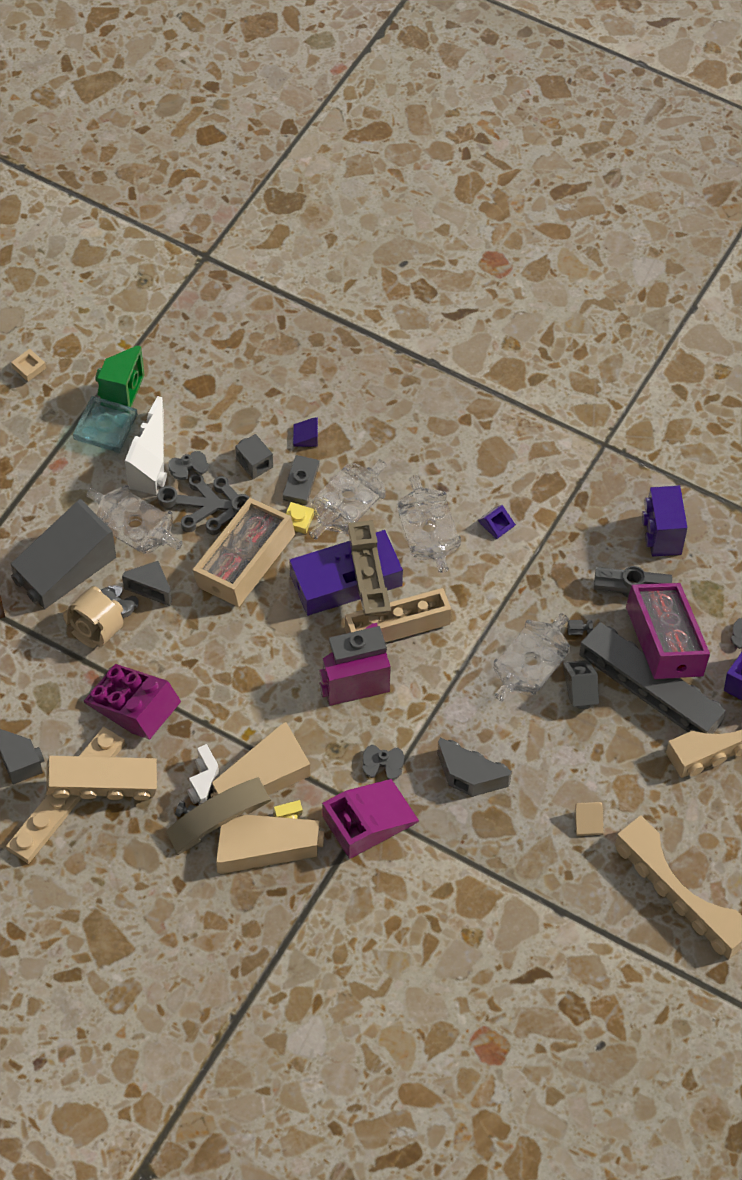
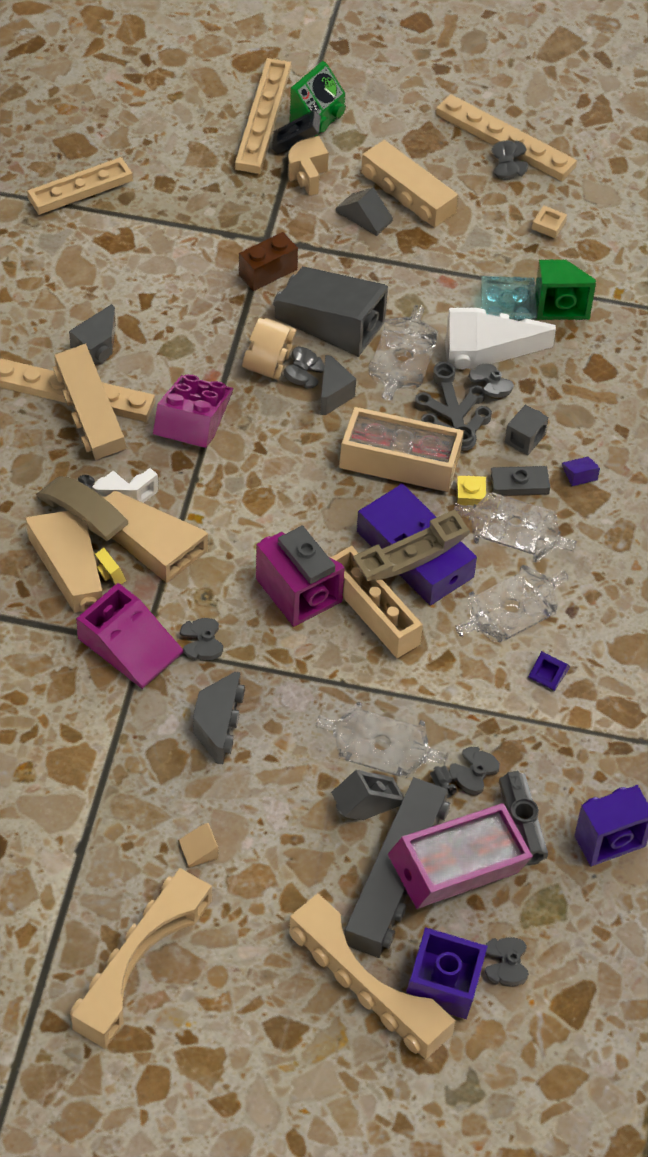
camera: 70 degrees right, 5 degrees down
none -> dark grey piece [449,747,499,795]

